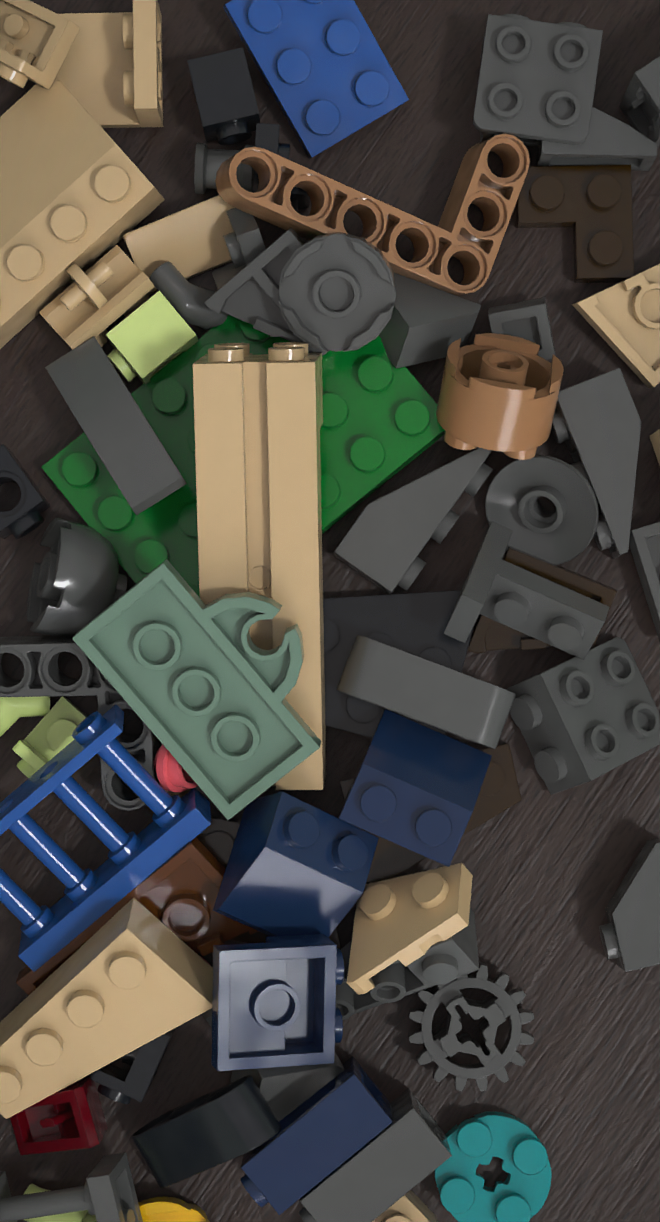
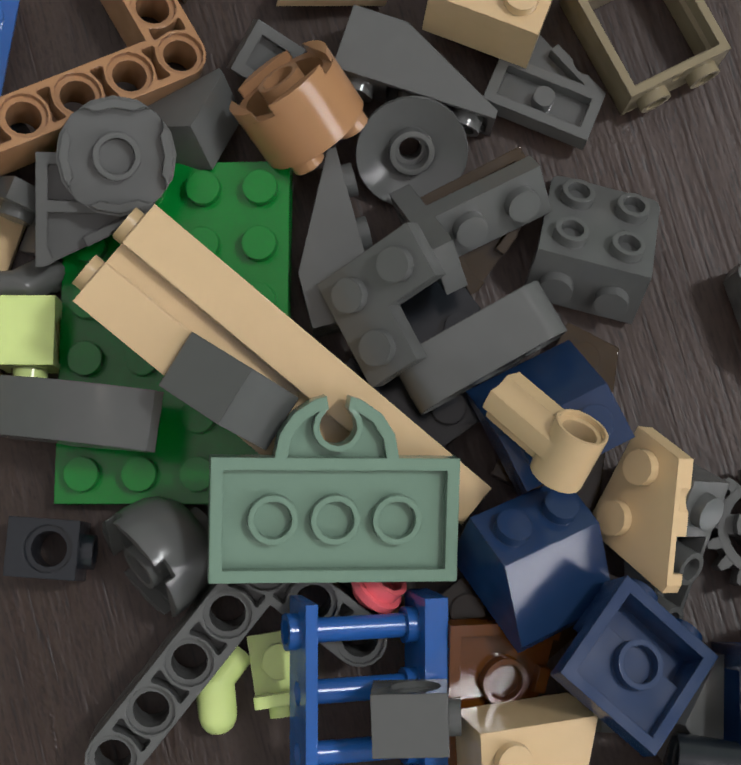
camera: 55 degrees left, 5 degrees down
none -> dark grey slope [158,332,299,450]
none -> dark grey plate [317,222,446,388]
none -> dark grey brick [370,679,462,759]
none -> tan piece [483,372,609,494]

